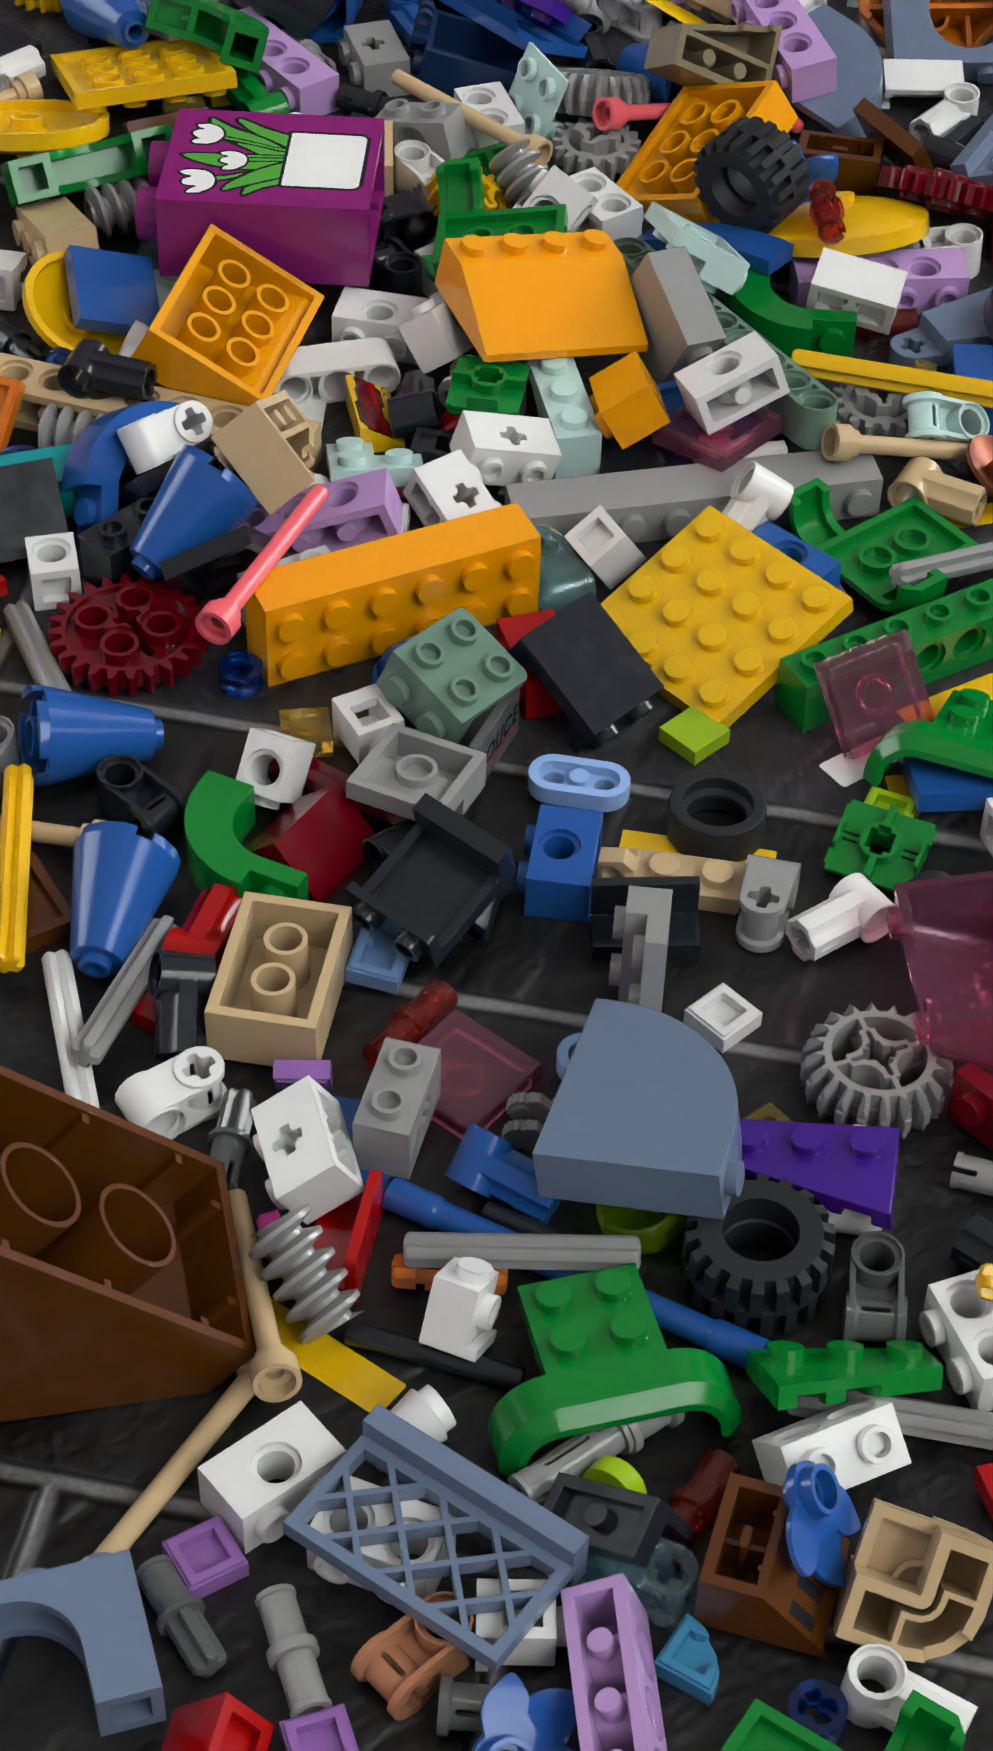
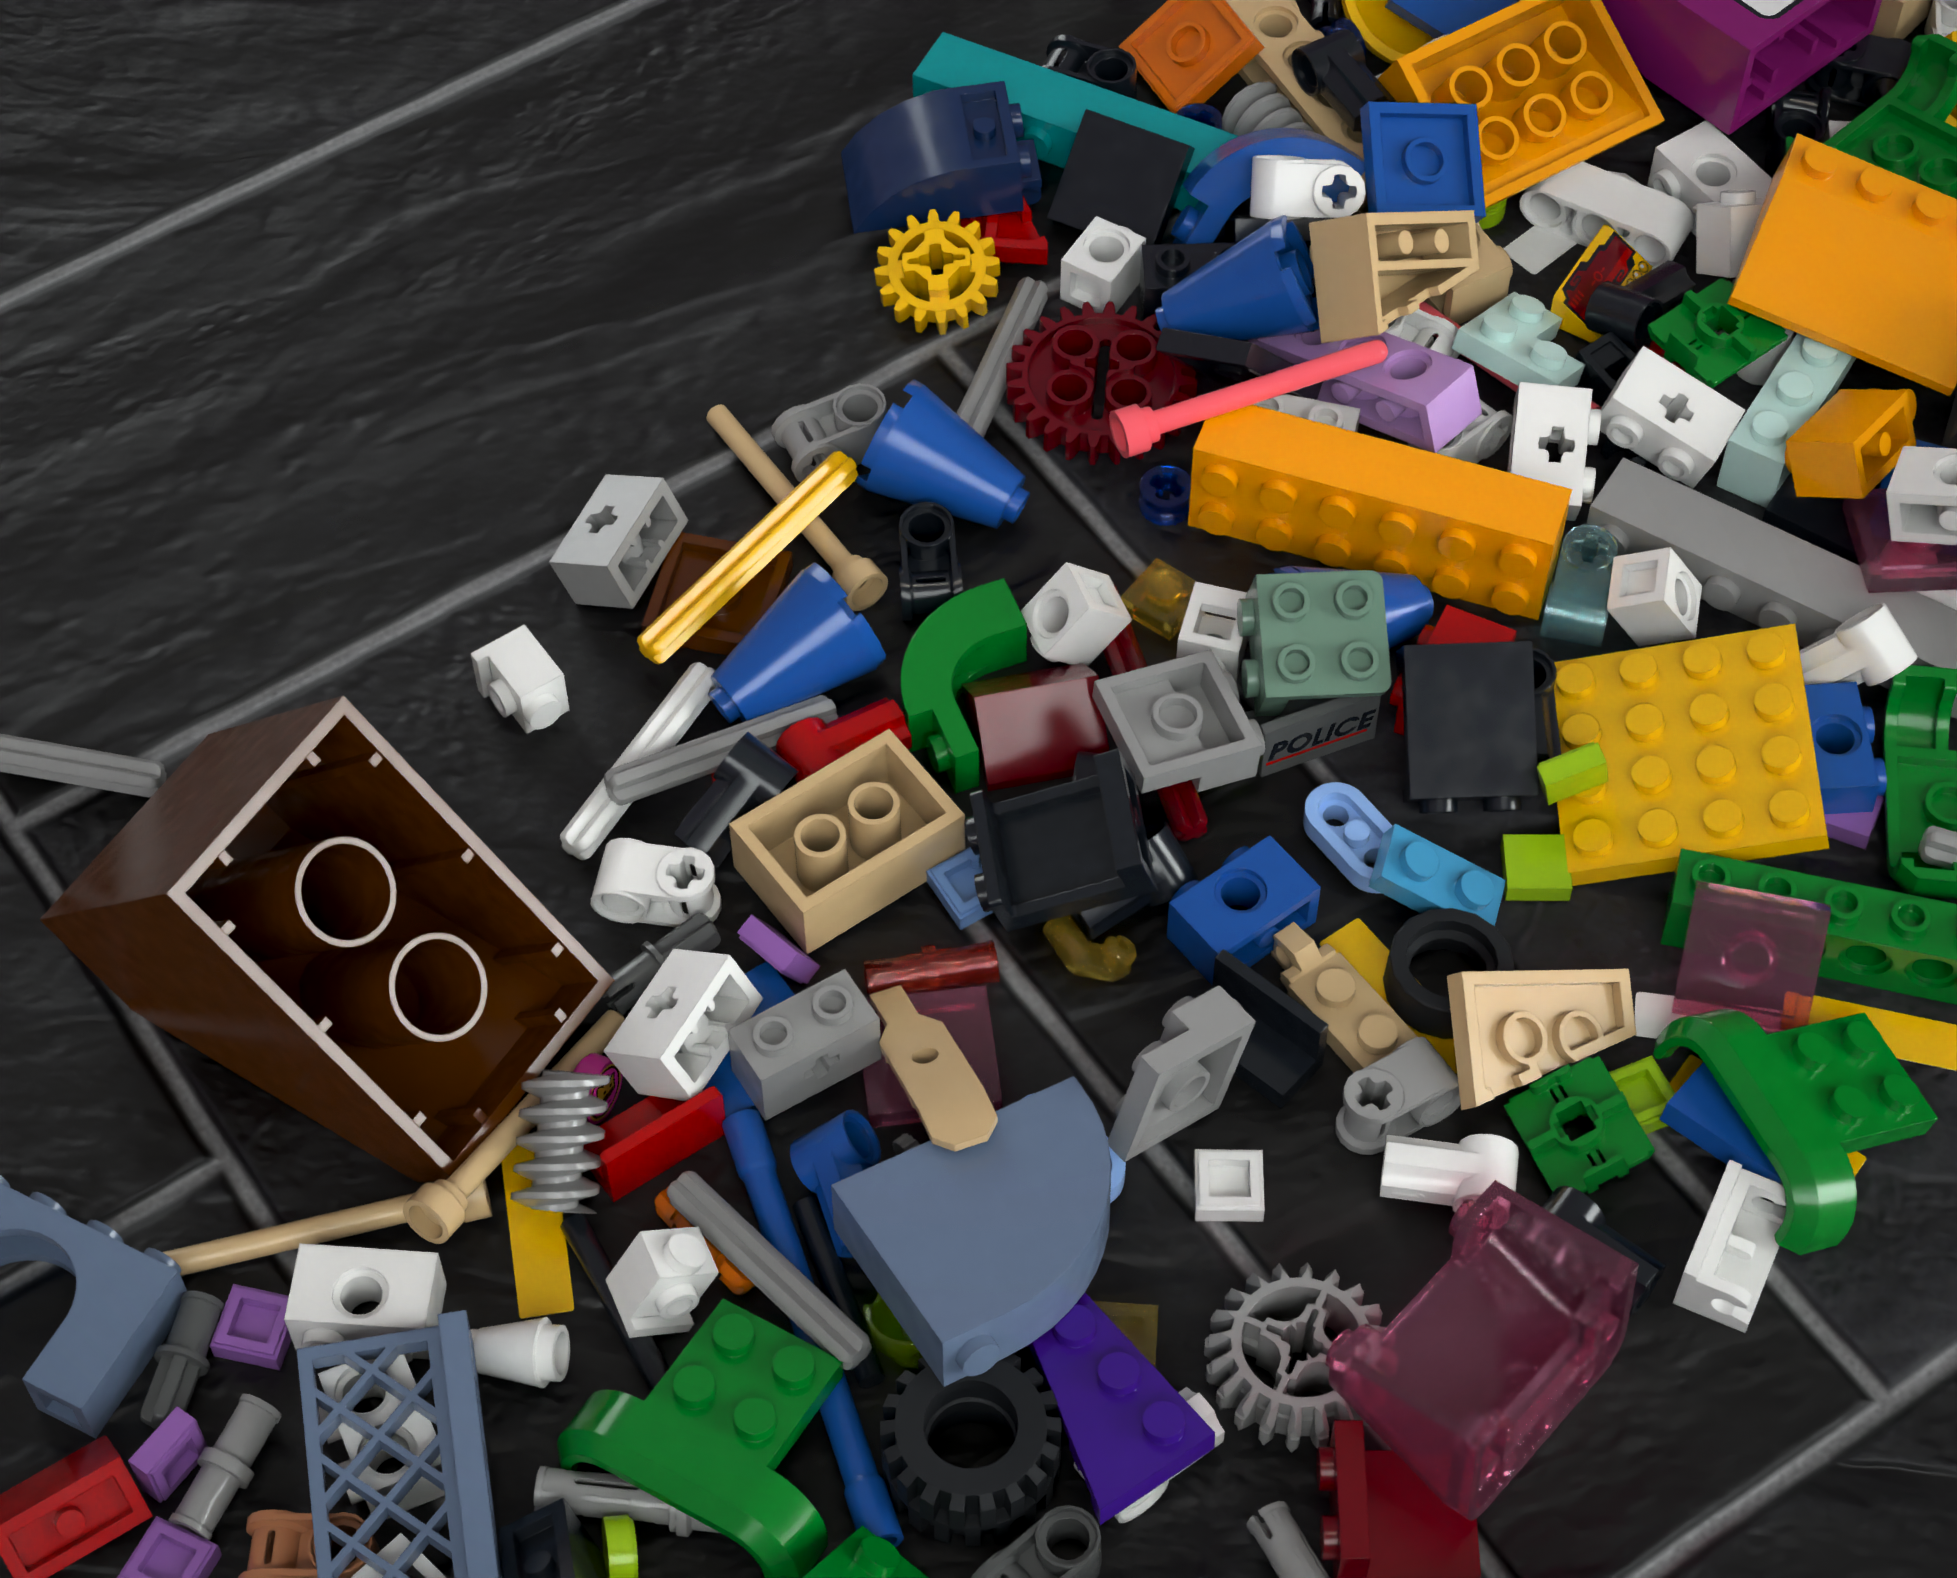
camera: 45 degrees right, 10 degrees up
none -> medium lavender tile [128,1406,208,1503]
none -> tan piece [870,985,998,1152]
none -> clear yellow arm [1043,915,1136,982]
none -> blue tile [1360,101,1486,223]
none -> dark azure plate [1368,824,1506,926]
none -> tan wing [1447,969,1637,1110]
none -> lime tile [1537,741,1608,805]

